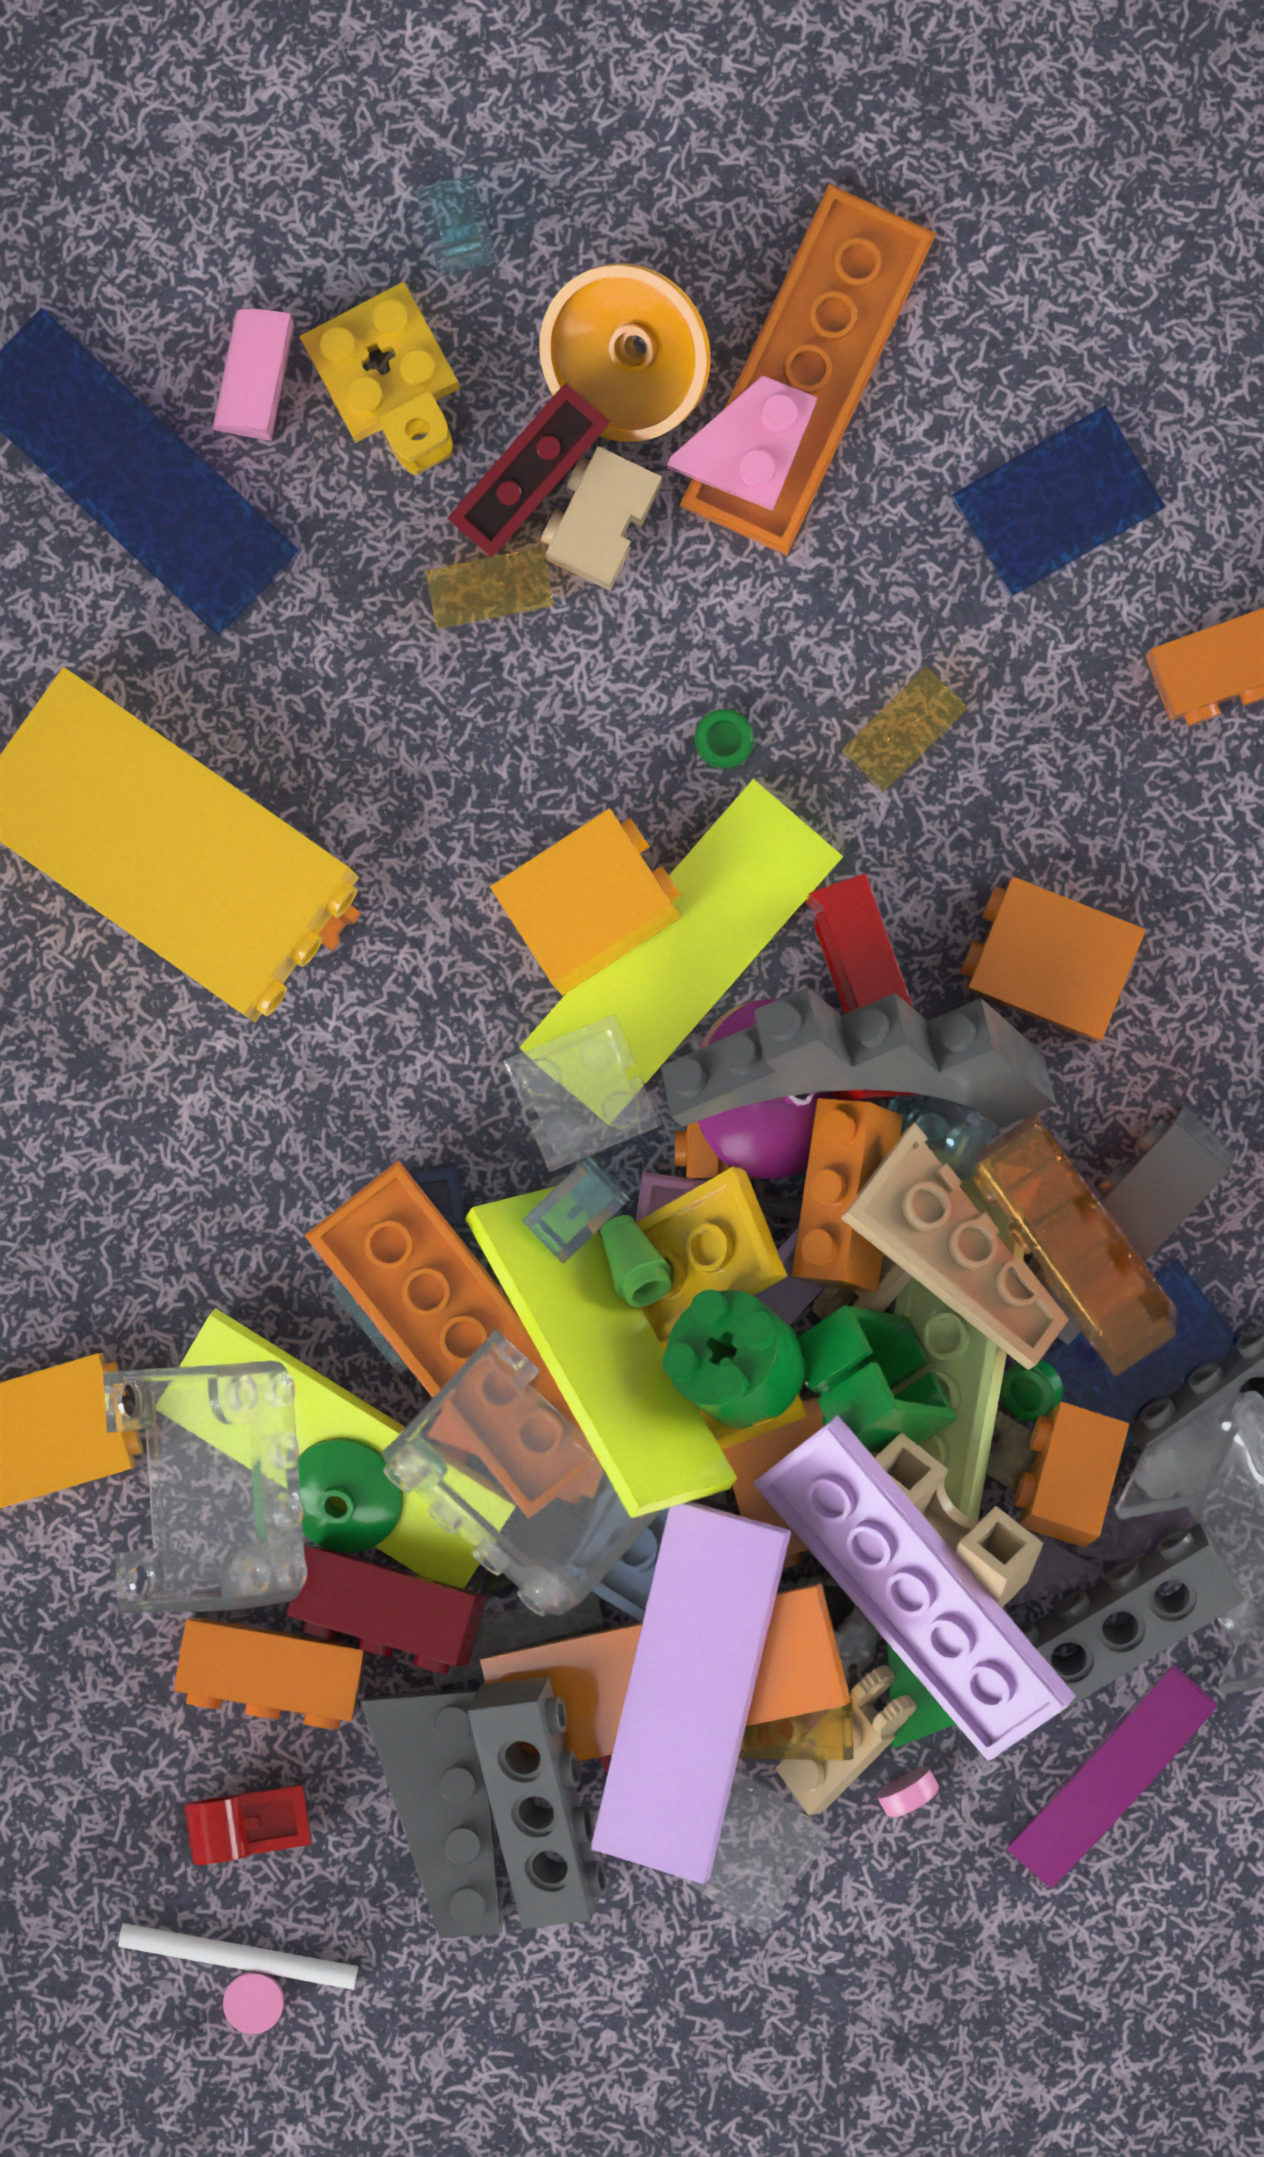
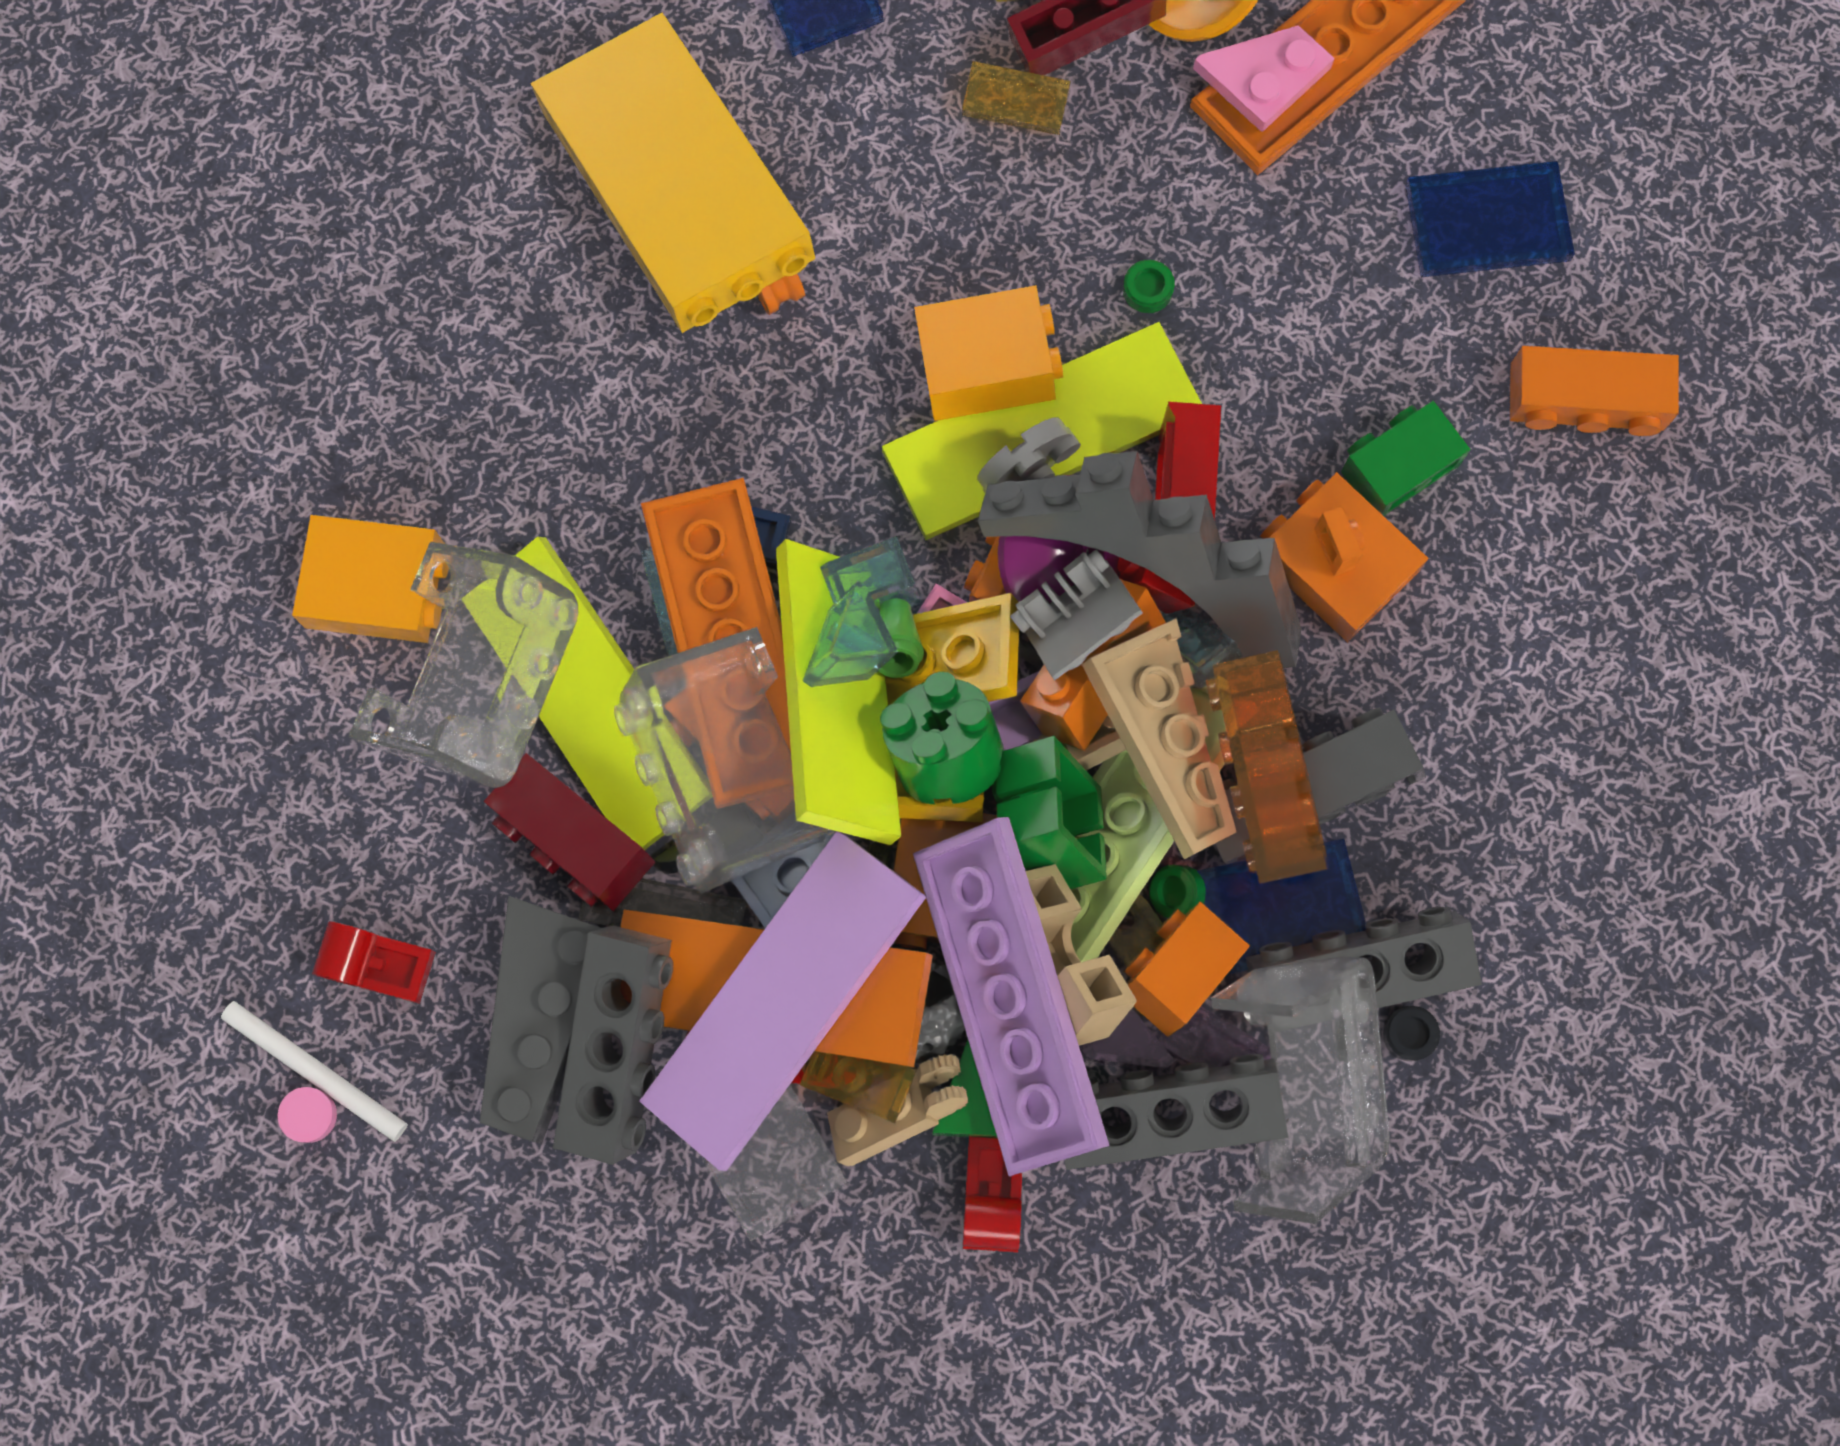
camera: 25 degrees right, 10 degrees down
orange brick [173,1616,366,1730] -> none
green dish [285,1438,403,1553] -> none
clear piece [503,1014,662,1172] -> none
tan brick [541,446,662,591] -> none
clear yellow plate [841,666,968,793] -> none
bright pink tile [877,1766,939,1817] -> none
magenta slope [1006,1664,1218,1889] -> none
none -> clear light blue slope [803,580,898,687]
none -> red plate [962,1136,1022,1252]
none -> light grey plate [977,417,1081,493]
none -> light grey hinge [1010,549,1143,680]
none -> orange plate [1314,506,1365,576]
none -> green brick [1341,400,1471,516]

